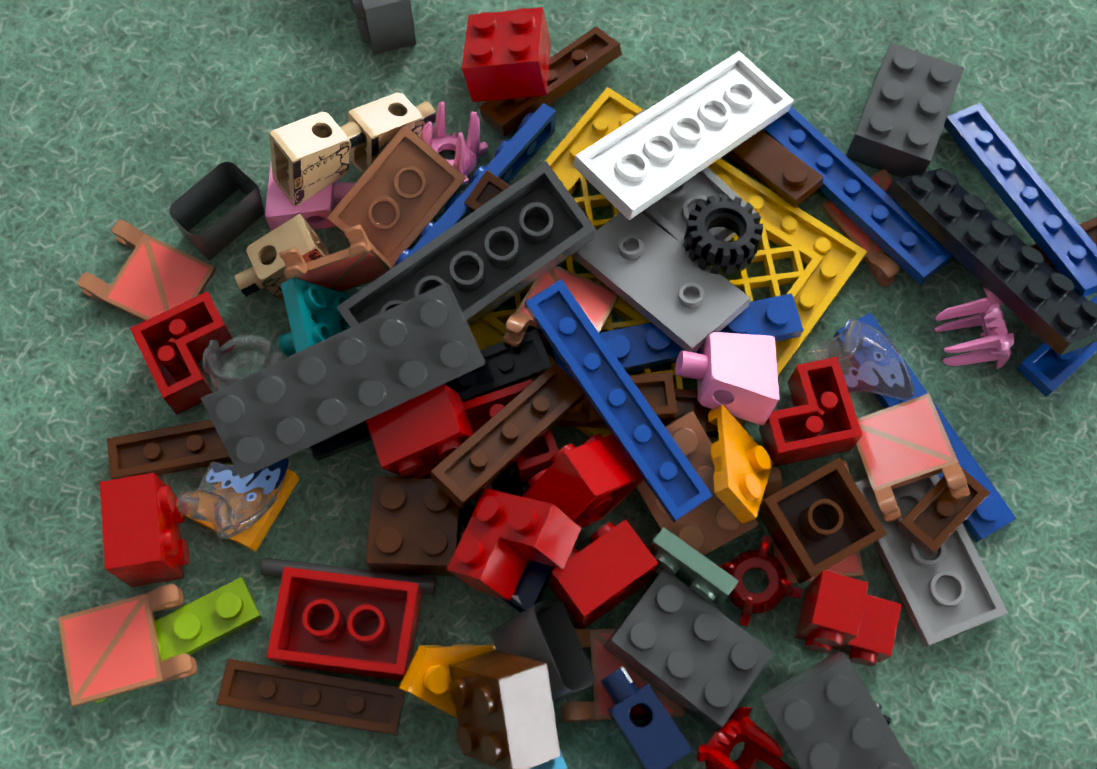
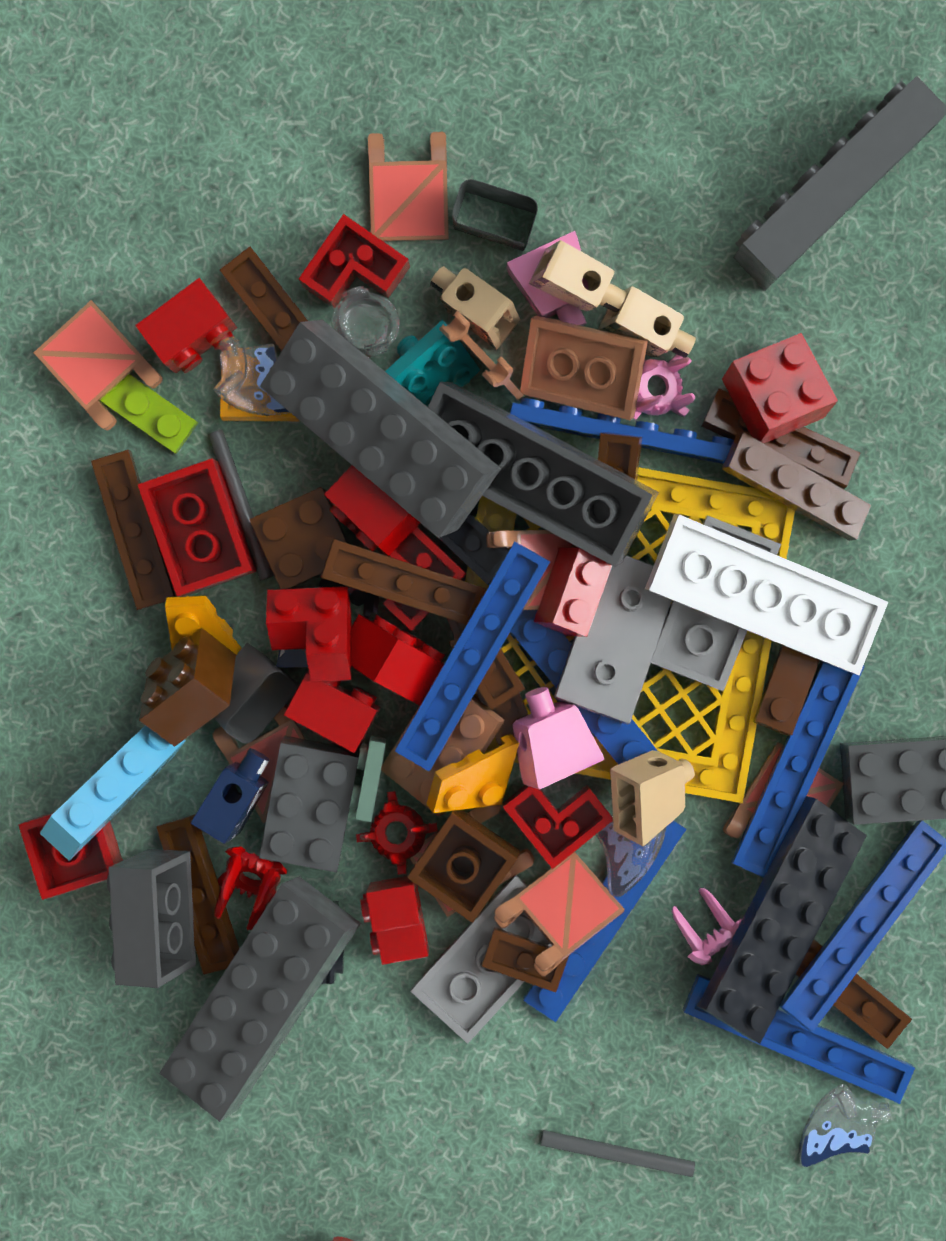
camera: 70 degrees right, 20 degrees up
black tyre [684,194,763,275] -> none
none -> brick [533,547,612,637]
none -> tan torso [610,750,695,846]
none -> plate [722,432,871,541]

